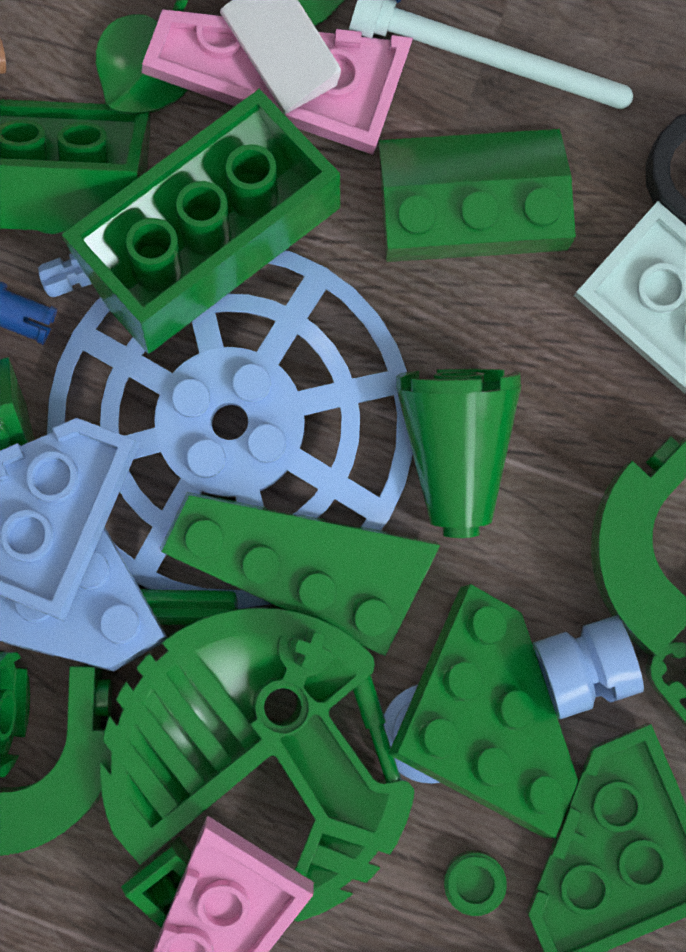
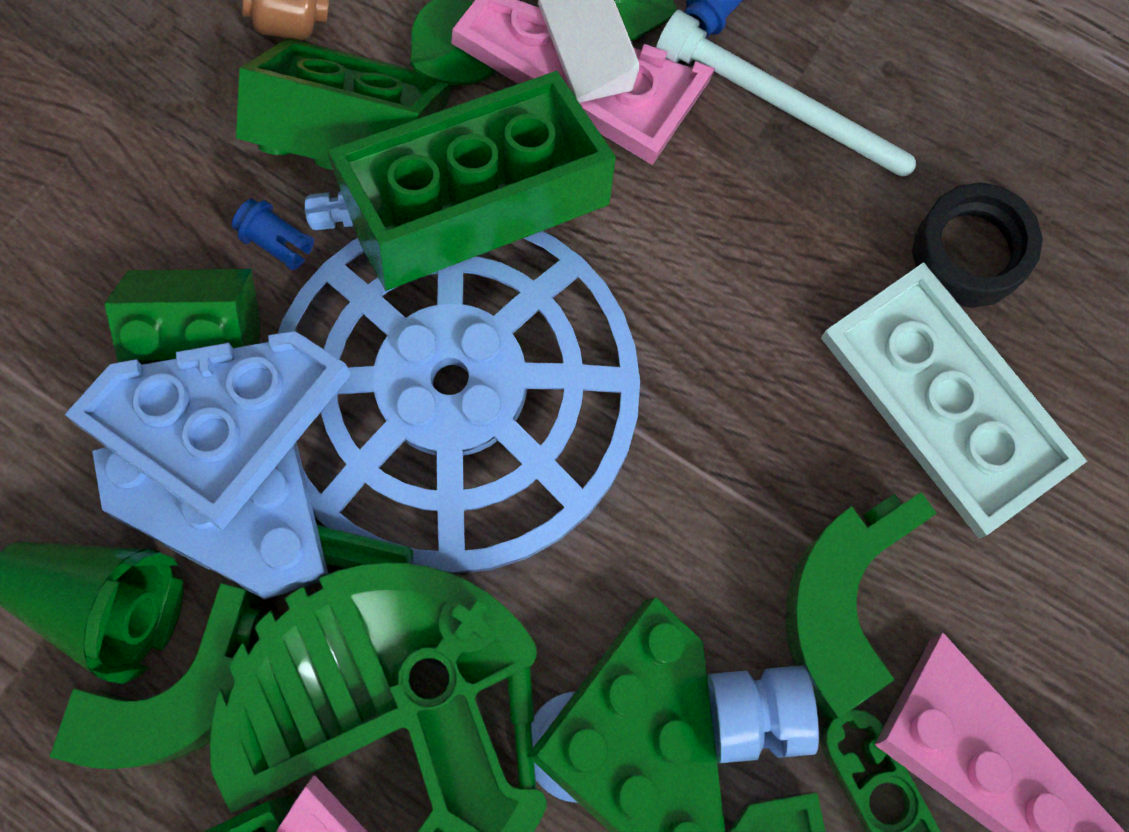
camera: 15 degrees right, 10 degrees down
green wing [160,492,440,656] -> none
green slope [378,129,576,262] -> none
green cone [396,368,522,538] -> none

